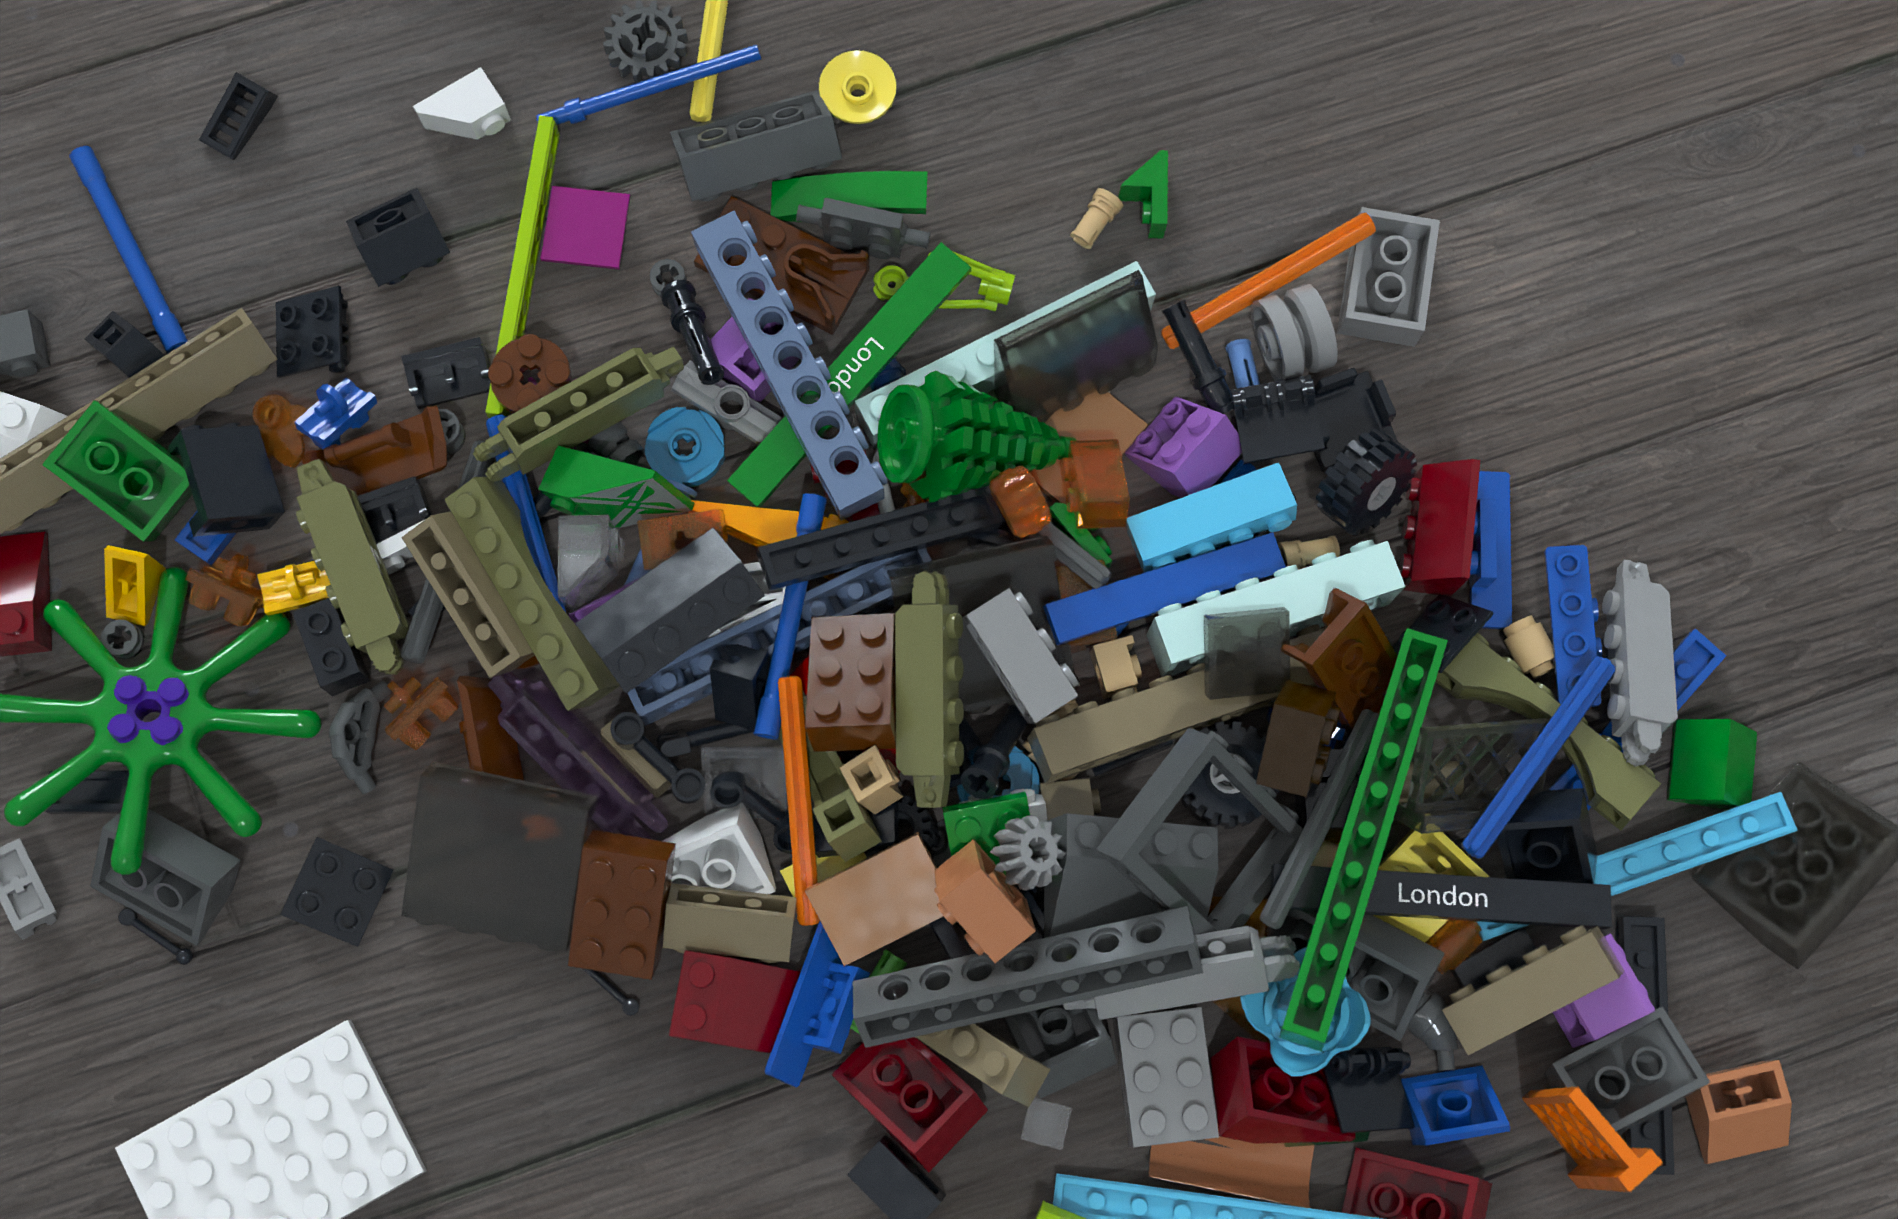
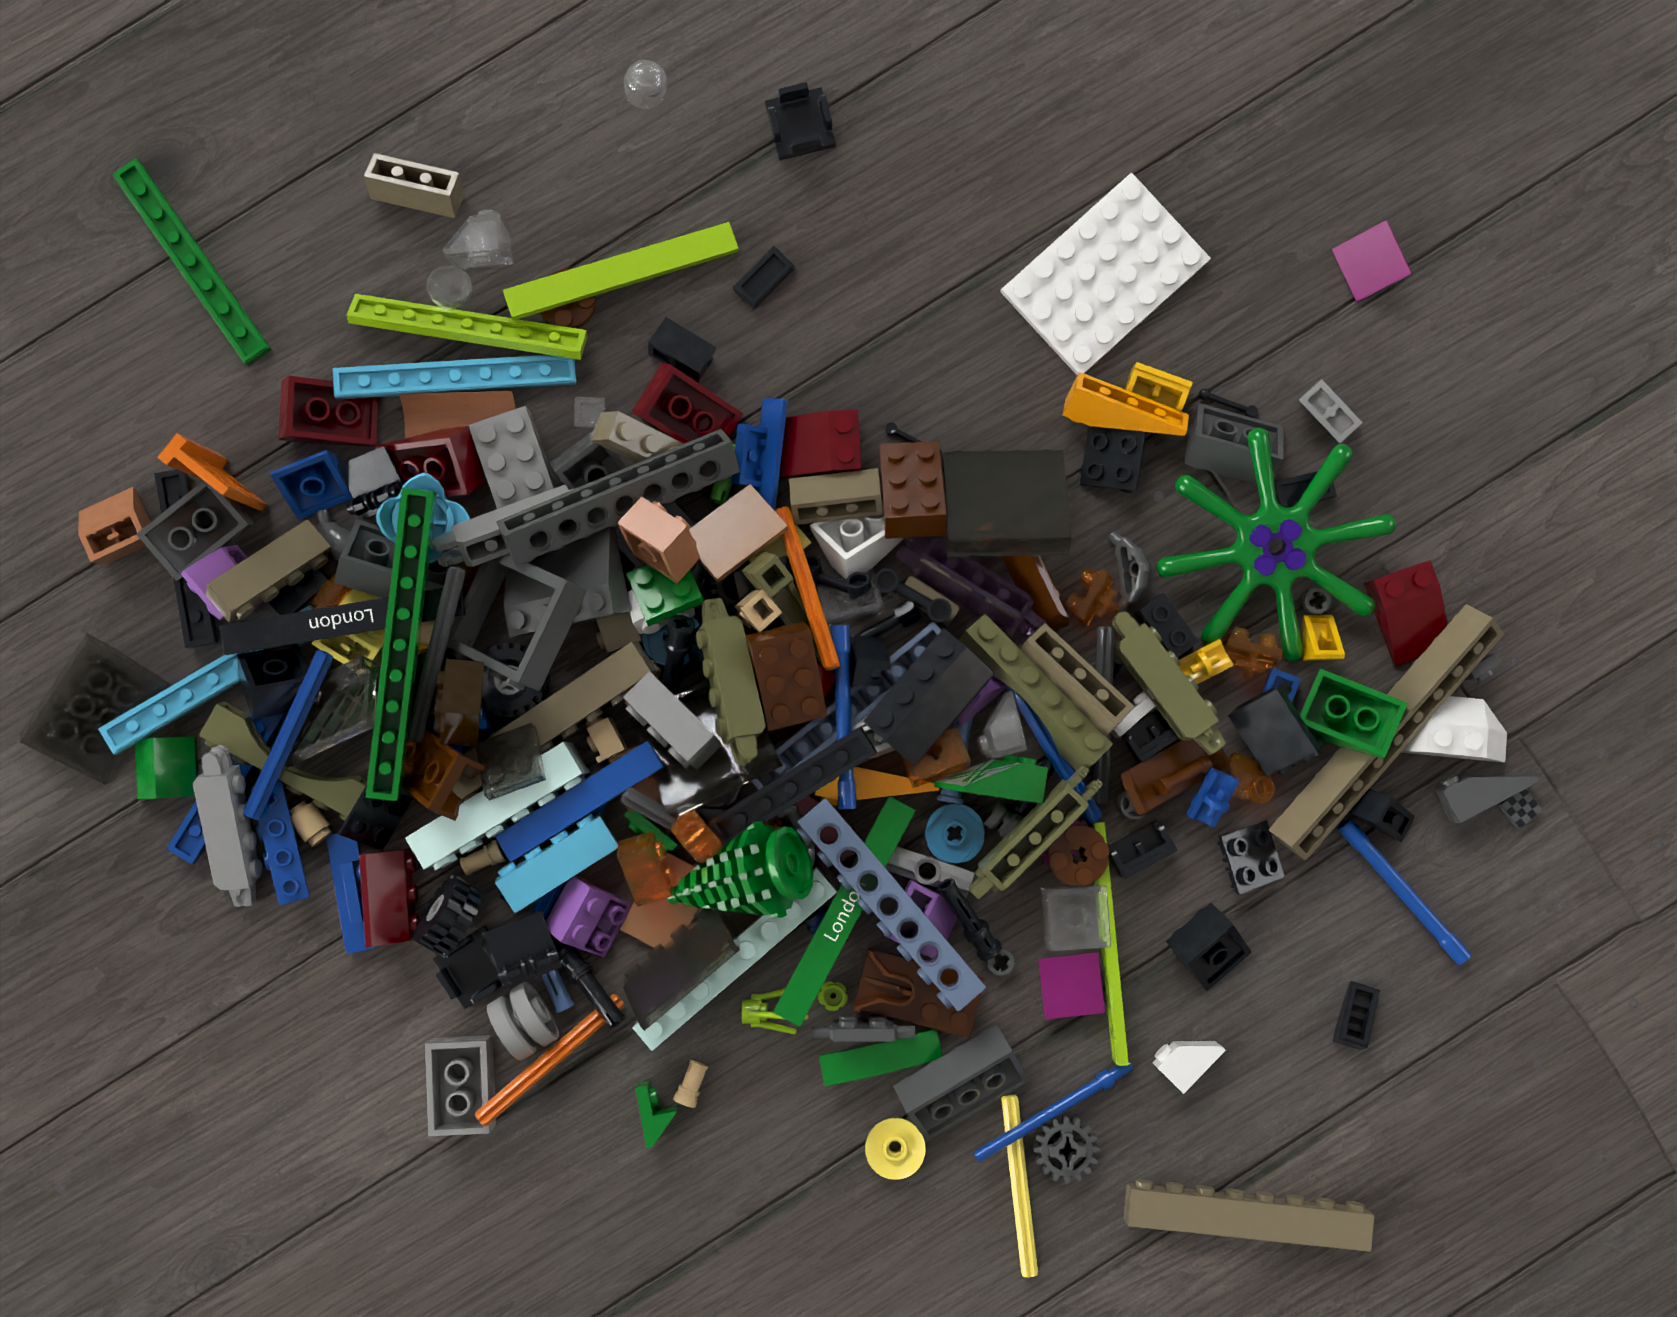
camera: 170 degrees right, 10 degrees up
light grey gear [990,815,1067,890] -> none
none -> clear slope [1041,885,1111,951]
none -> light orange slope [1062,372,1189,436]
none -> yellow hinge [1124,362,1193,411]

